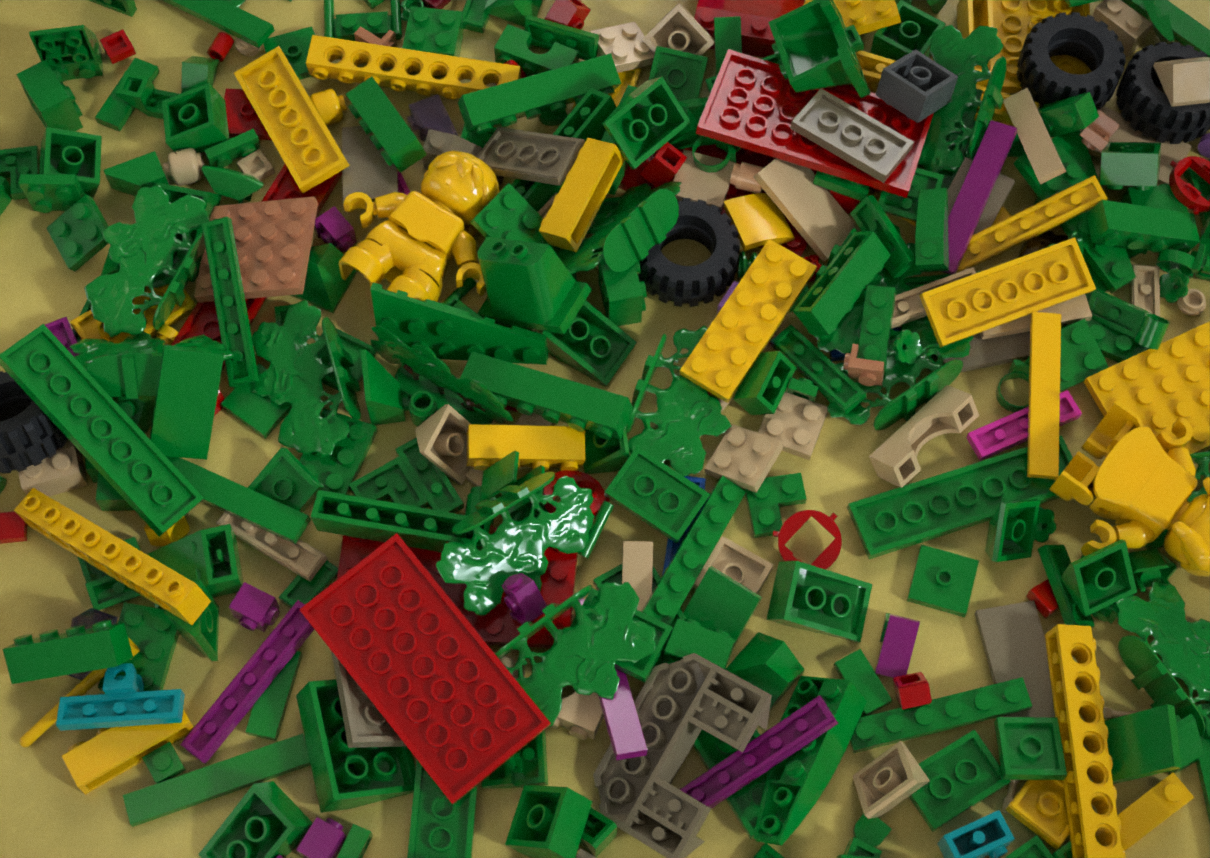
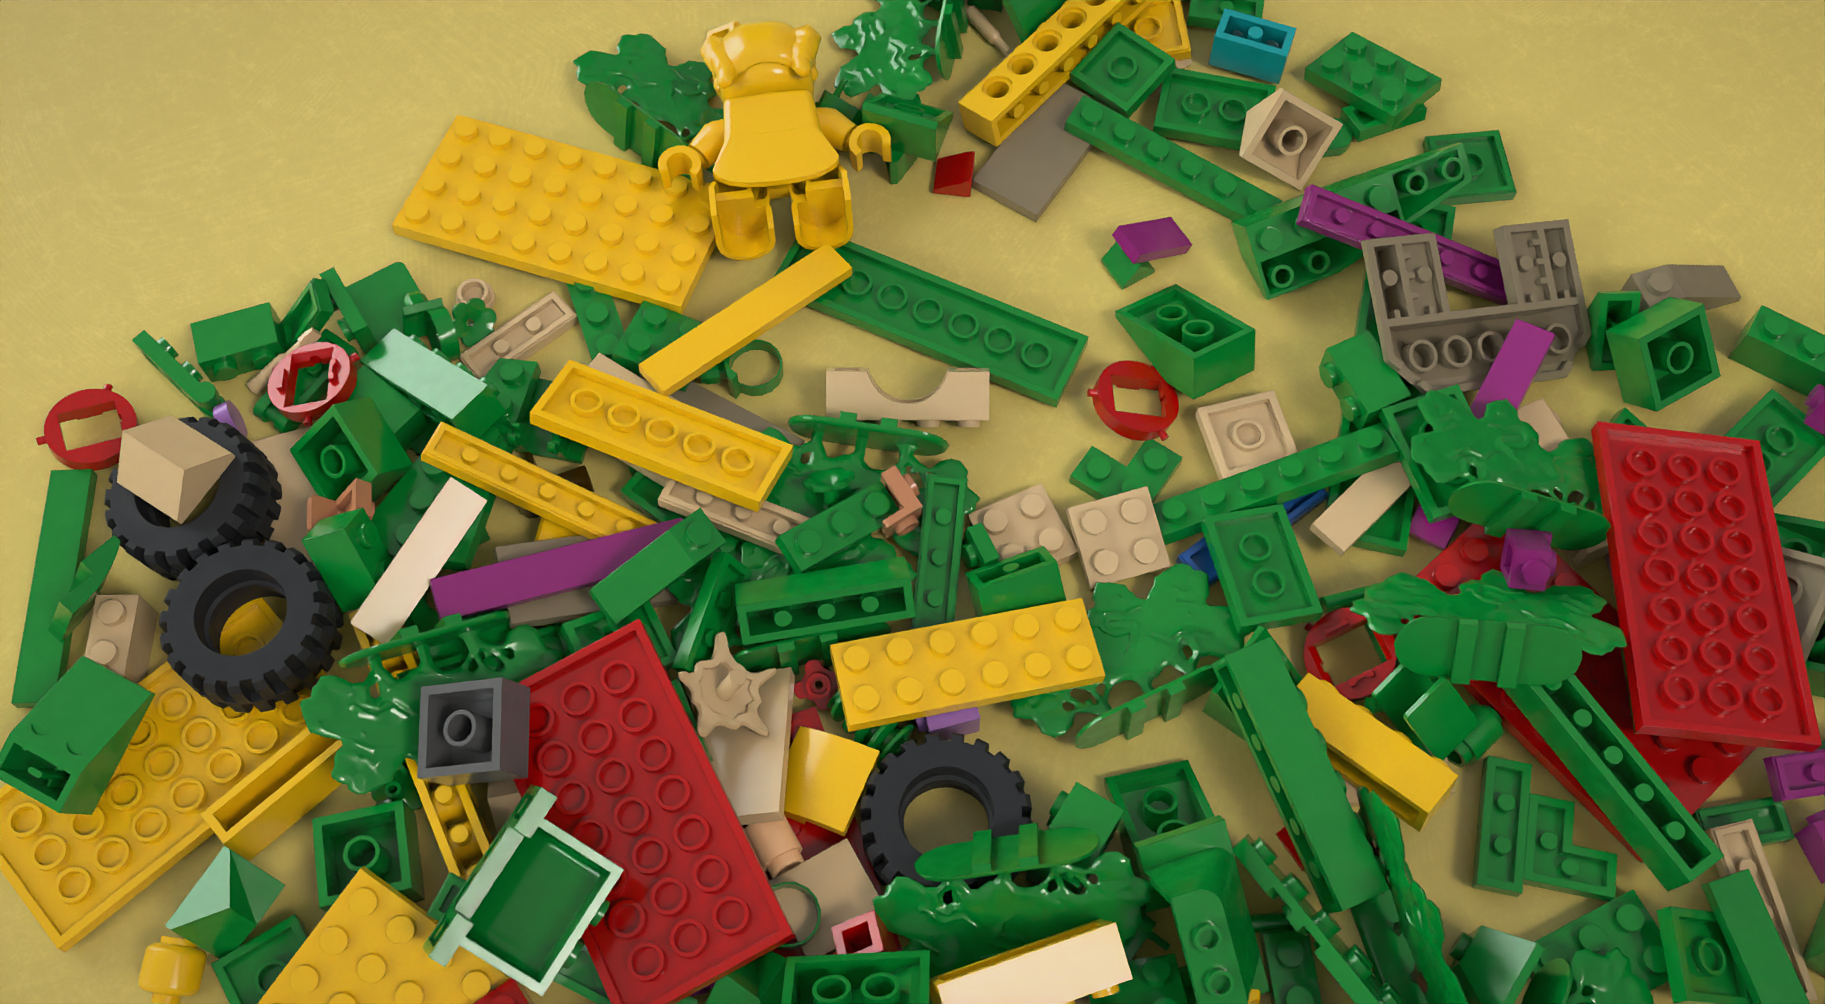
camera: 135 degrees left, 0 degrees up
green brick [408,390,438,427] -> none
tan slope [415,404,471,485] -> none
green tile [683,566,762,648] -> none
green slope [725,632,805,712] -> none
dark tan plate [790,89,914,183] -> none
green tile [833,649,892,716] -> none
red slope [893,672,932,710] -> none
green plate [907,544,979,618] -> none
dark pink plate [966,390,1082,461] -> none
green slope [985,499,1040,562] -> none
green plant [1034,507,1056,543] -> none
green tile [1037,545,1095,628] -> none
green plate [1088,289,1170,350] -> none
none -> tan piece [678,632,776,737]

